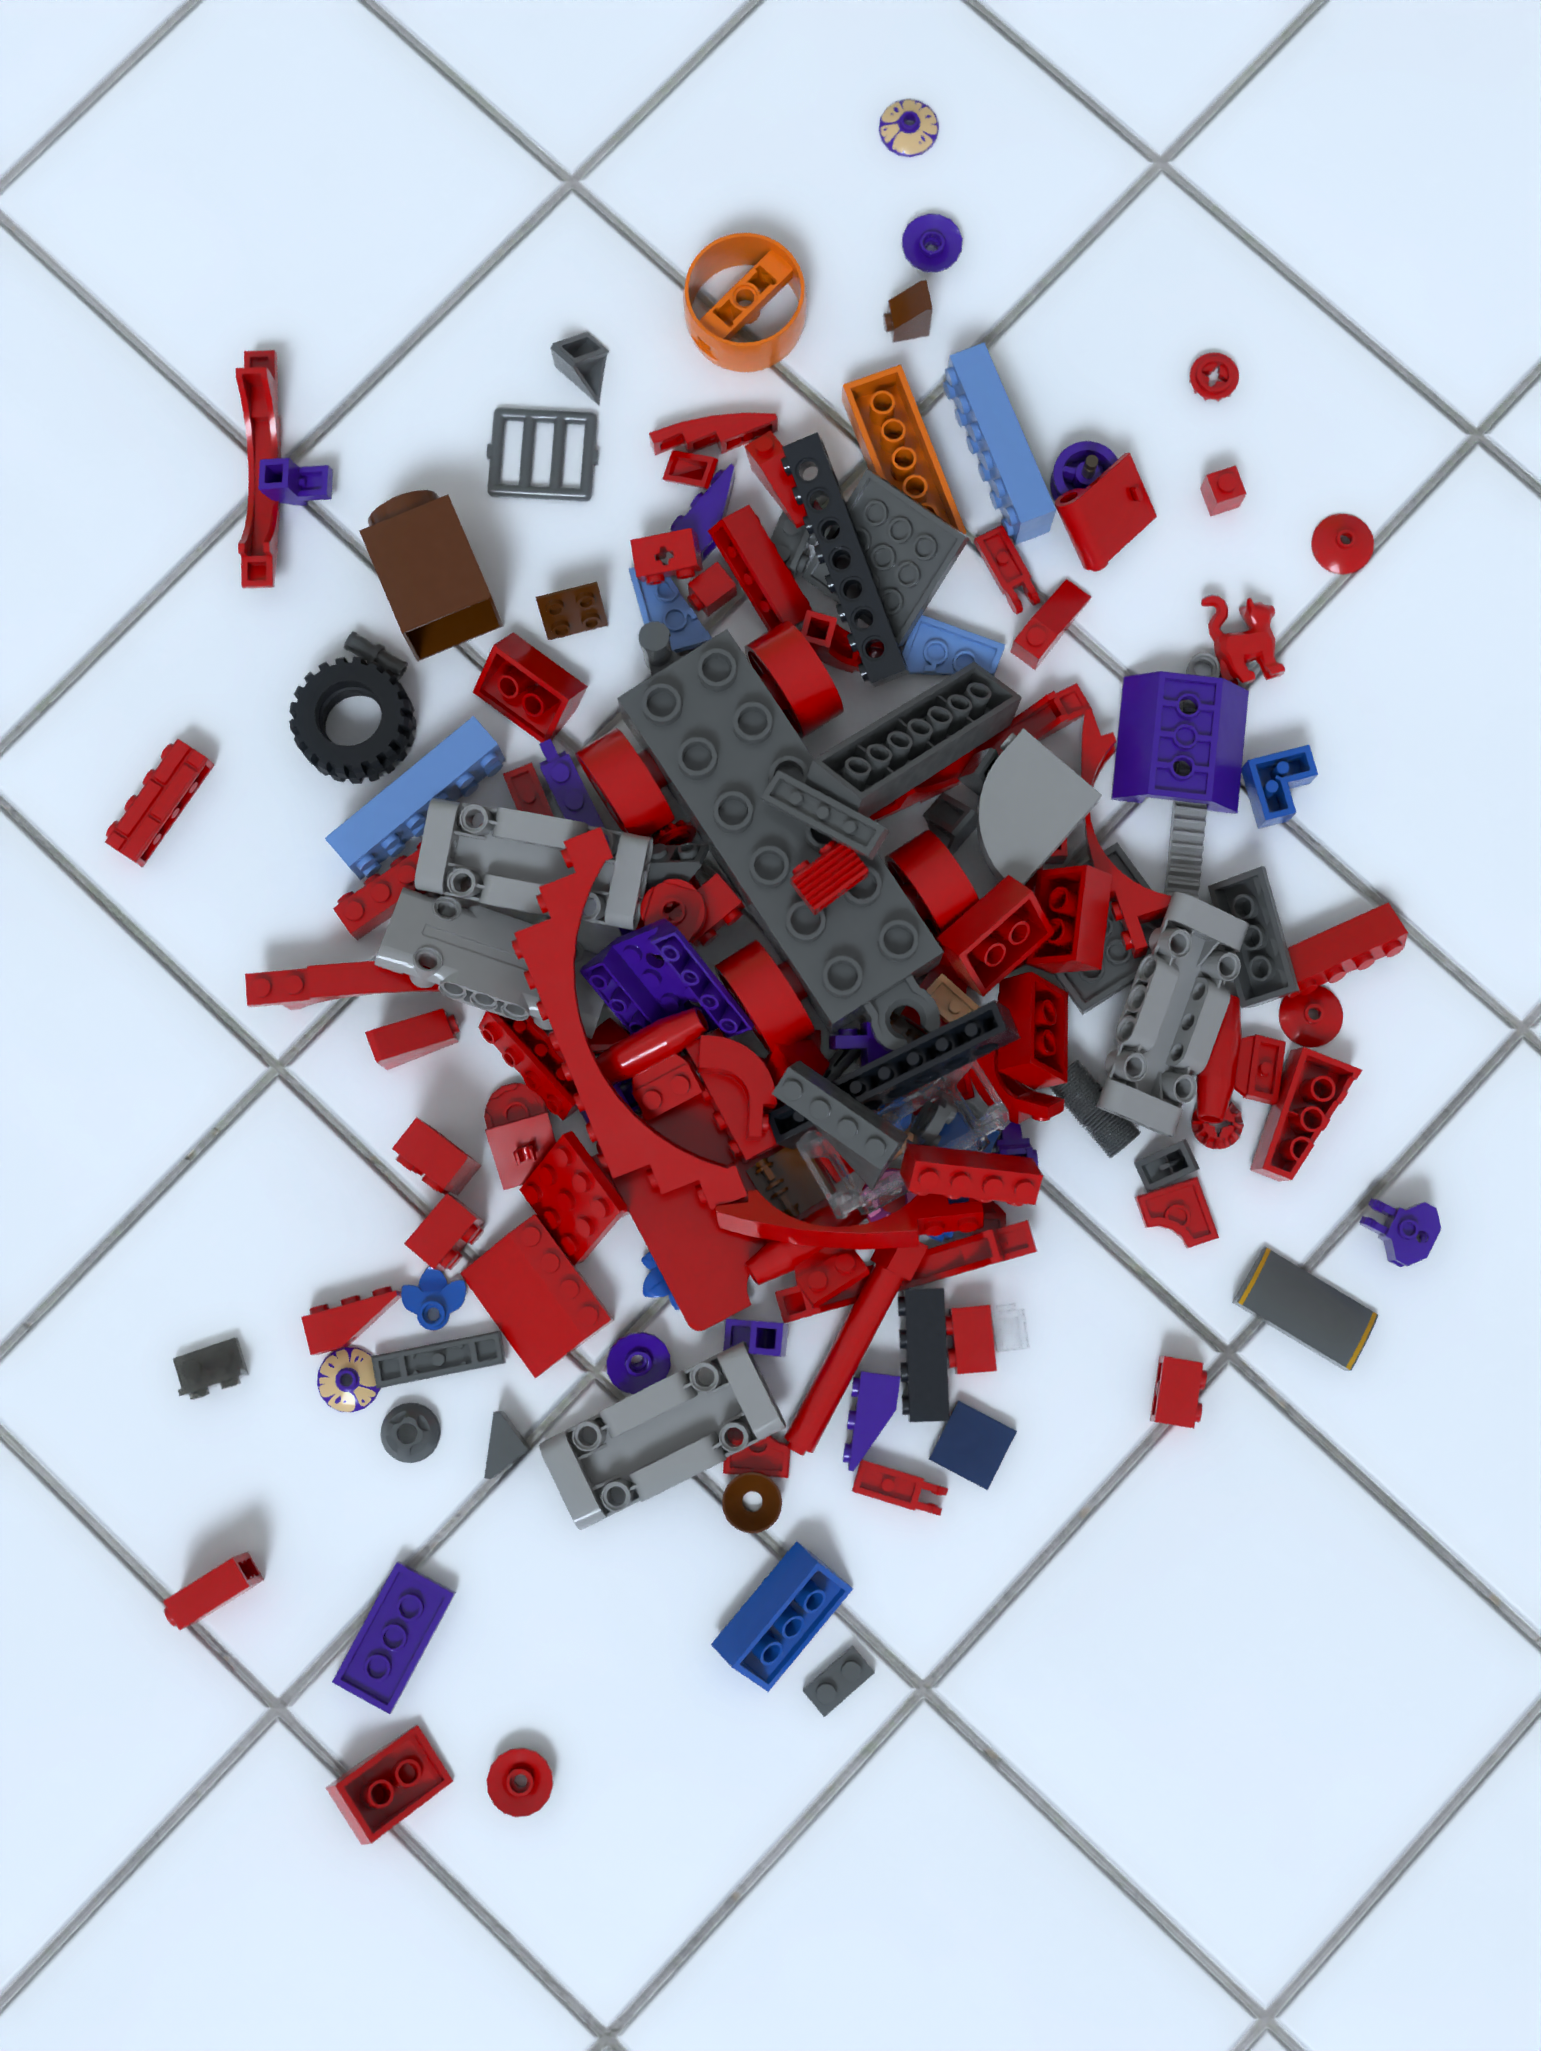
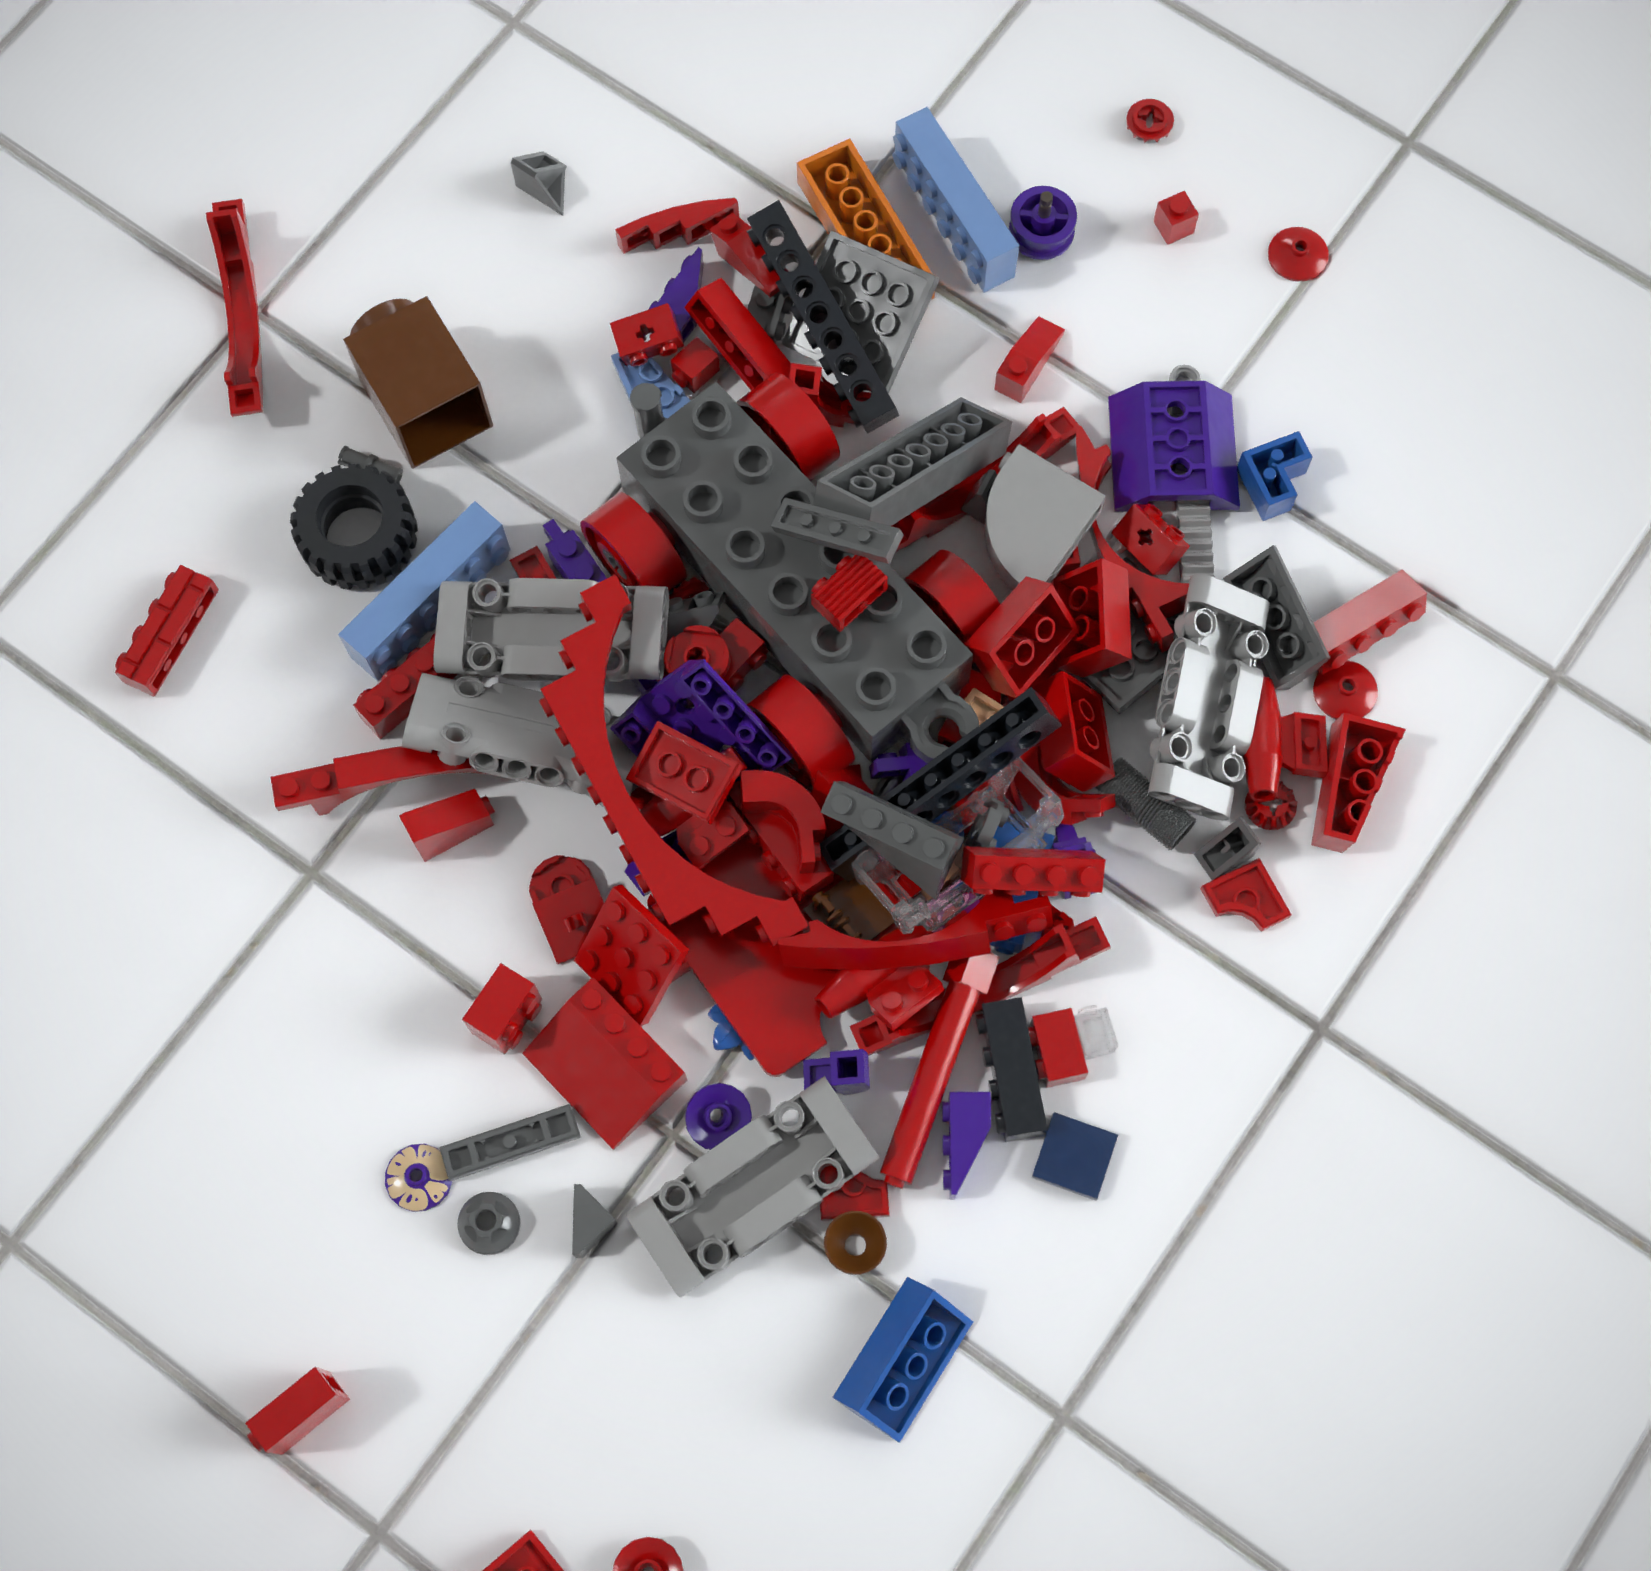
camera: 10 degrees left, 10 degrees down
clear smoke bracket [173,1338,249,1400] -> none
dark purple brick [258,458,333,506] -> none
red slope [301,1286,401,1355] -> none
dark purple plate [332,1561,456,1714] -> none
red brick [392,1117,482,1196] -> none
blue plate [401,1266,466,1331] -> none
red slope [473,632,588,743] -> none
red brick [478,1011,578,1121] -> none
dark grey bar [486,408,598,502] -> none
reddish brown hinge [536,582,608,641] -> none
red slope [662,450,718,489] -> none
orange cylinder [683,233,807,372] -> none
dark grey plate [803,1645,875,1717] -> none
red hinge [852,1459,948,1516] -> none
reddish brown slope [883,280,933,343] -> none
dark purple dish [902,214,962,273] -> none
medium blue wing [902,615,1005,676] -> none
dark grey slope [923,792,977,855] -> none
red hinge [974,525,1040,615] -> none
red door [1054,453,1157,572] -> none
red brick [1150,1356,1207,1429] -> none
red animal [1201,595,1285,686] -> none
dark grey slope [1232,1247,1378,1371] -> none
dark purple hinge [1359,1198,1441,1267] -> none
none -> red tile [626,721,743,825]
none -> red brick [1111,504,1190,575]

